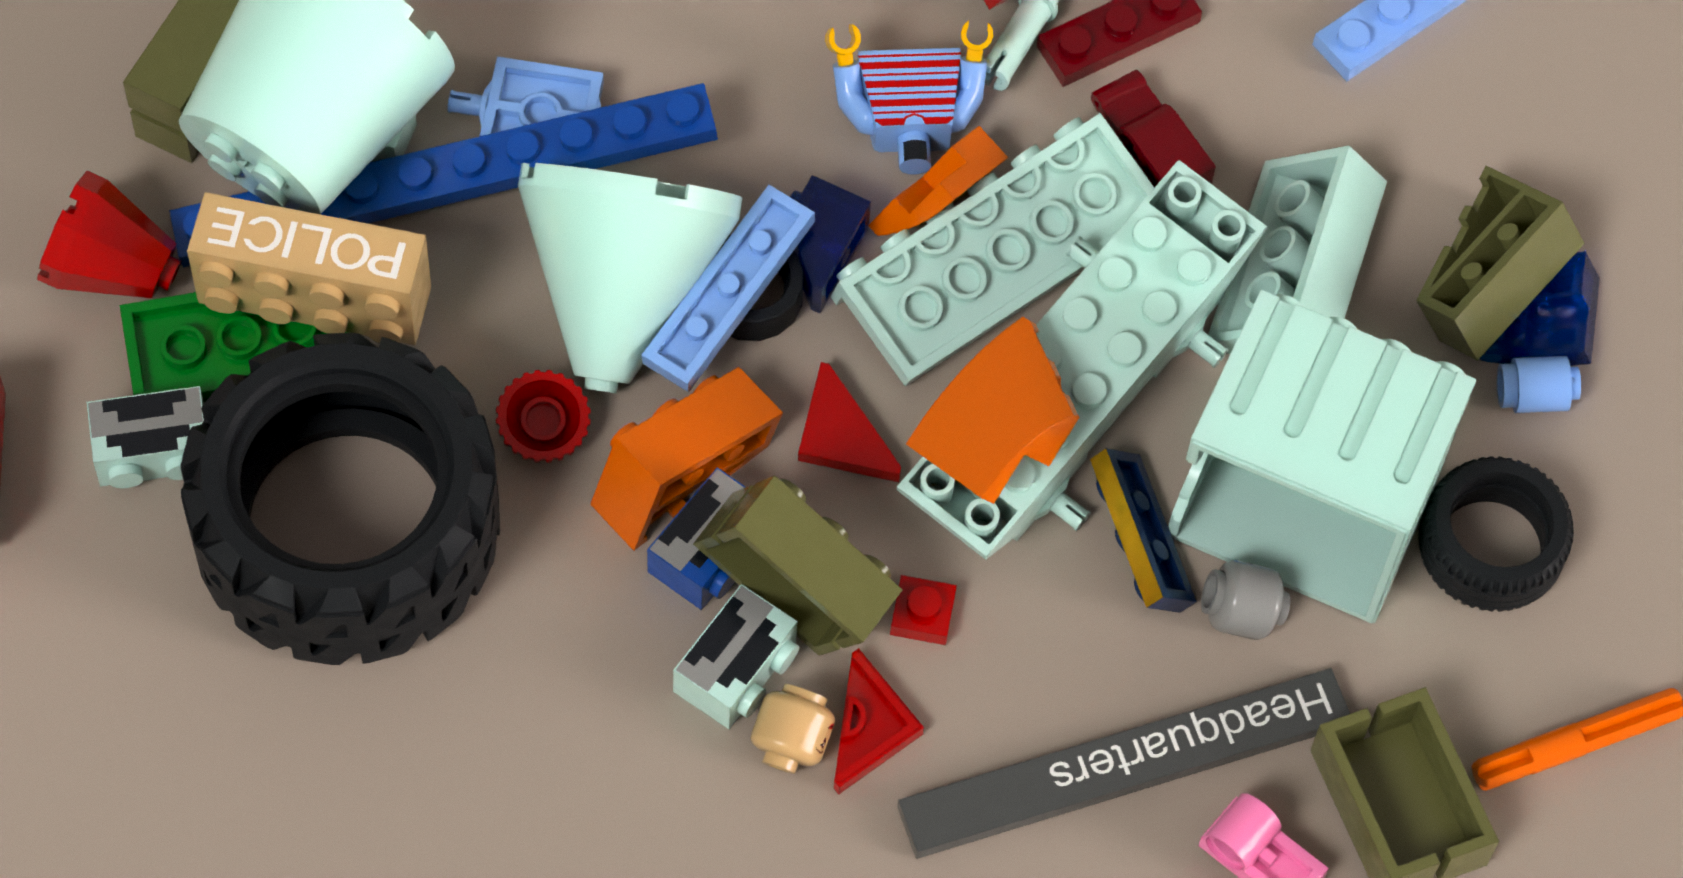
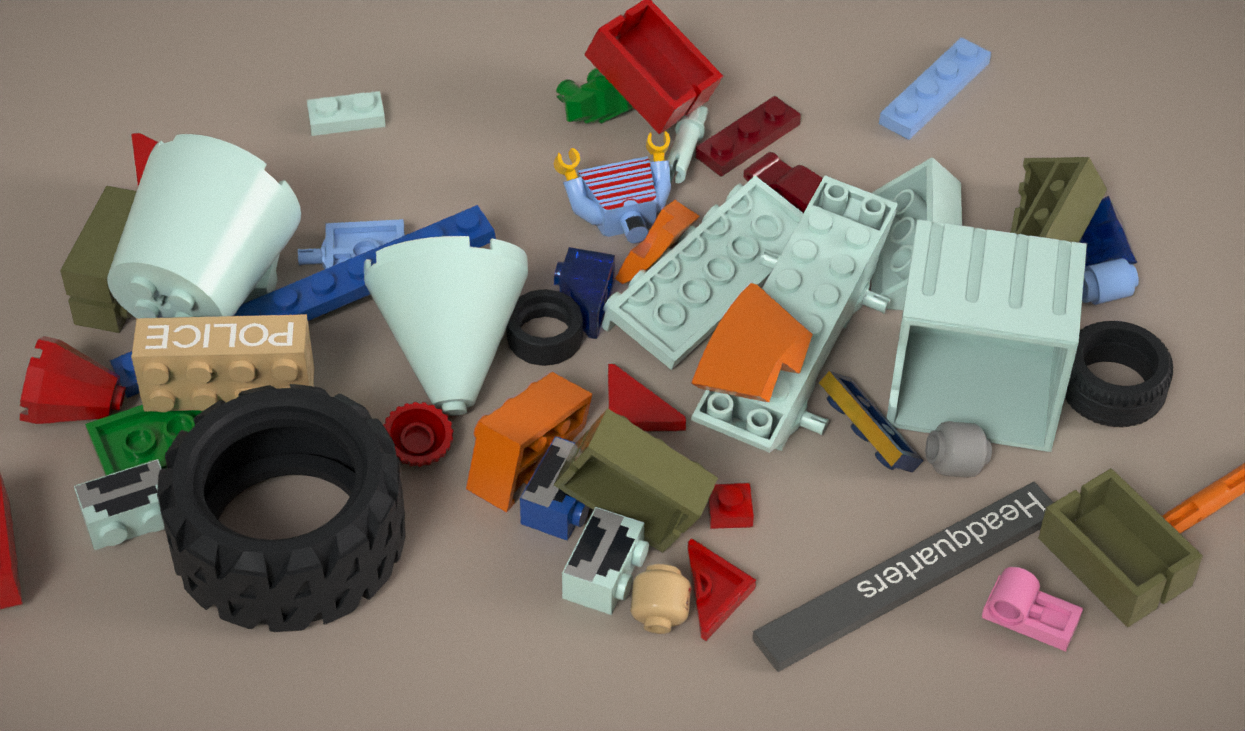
camera: 10 degrees left, 15 degrees down
light blue plate [641,185,815,392] -> none

